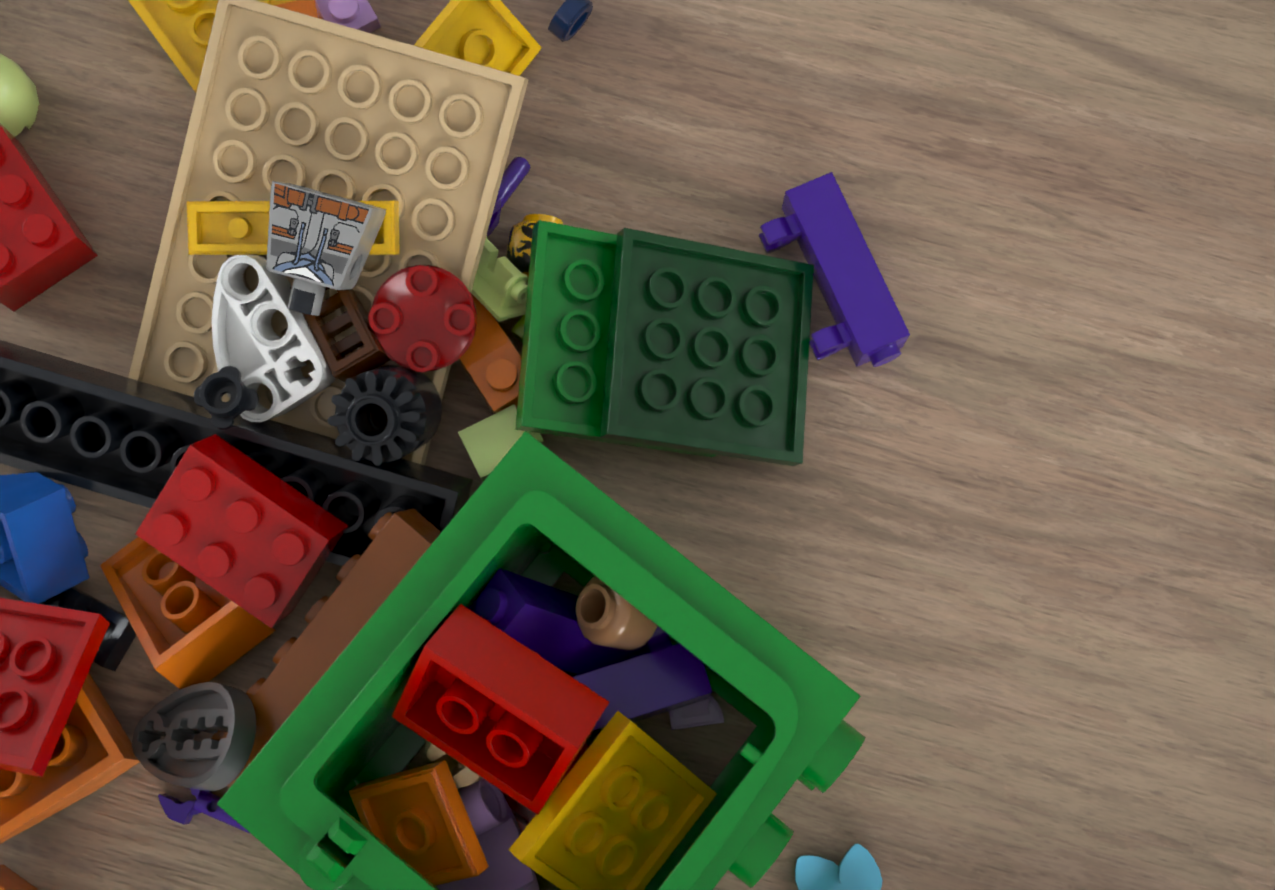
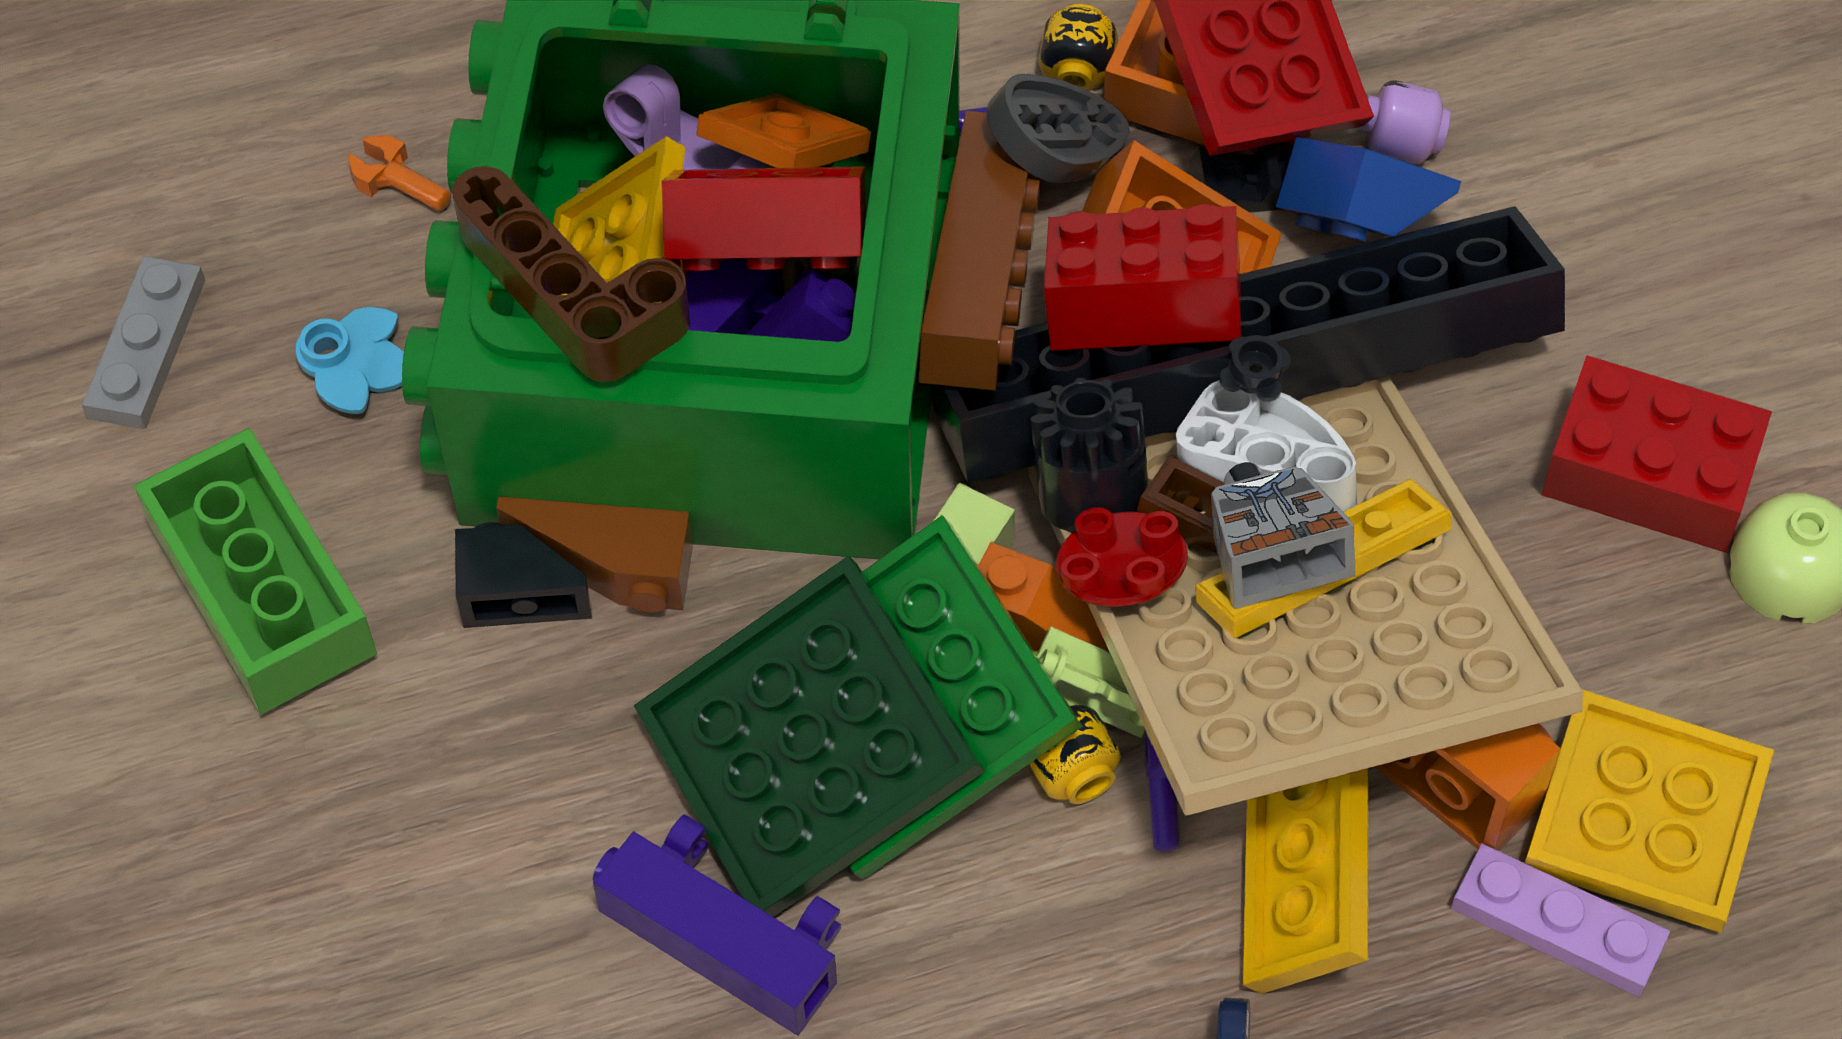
camera: 145 degrees right, 20 degrees down
none -> bright green brick [133,427,377,715]
none -> reddish brown beam [452,166,690,382]
none -> black slope [455,522,592,628]
none -> dark orange slope [496,496,693,613]
none -> head [1038,4,1118,90]

